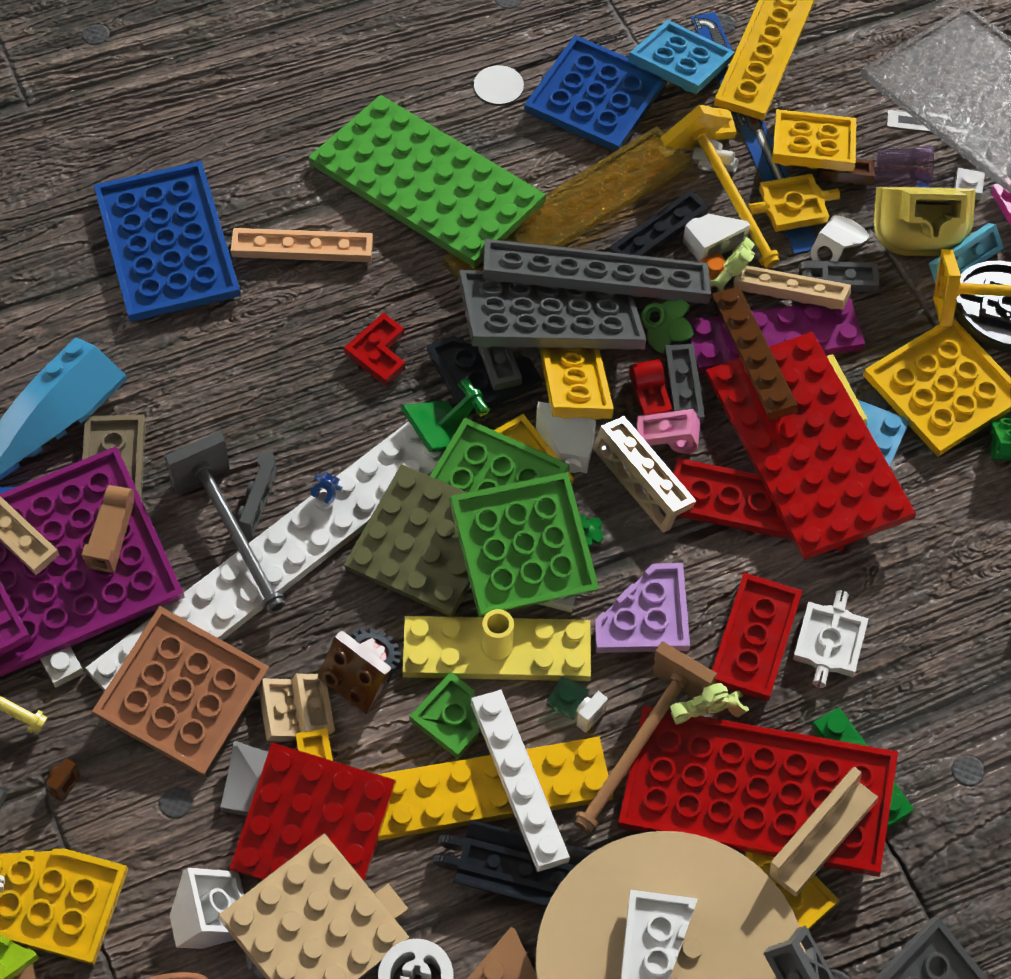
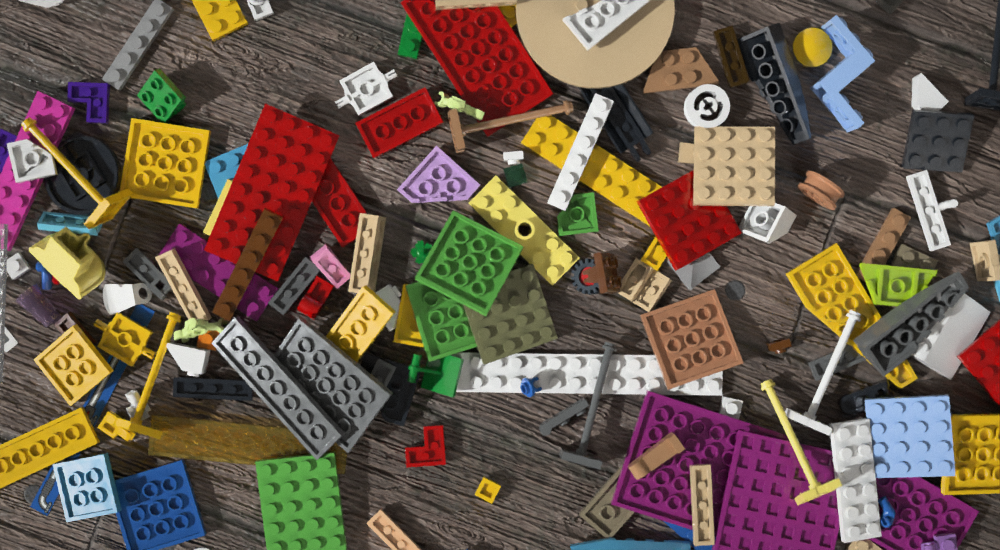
camera: 140 degrees left, 30 degrees up
bright green plate [641,299,693,354] -> none
none -> yellow plate [475,476,501,504]

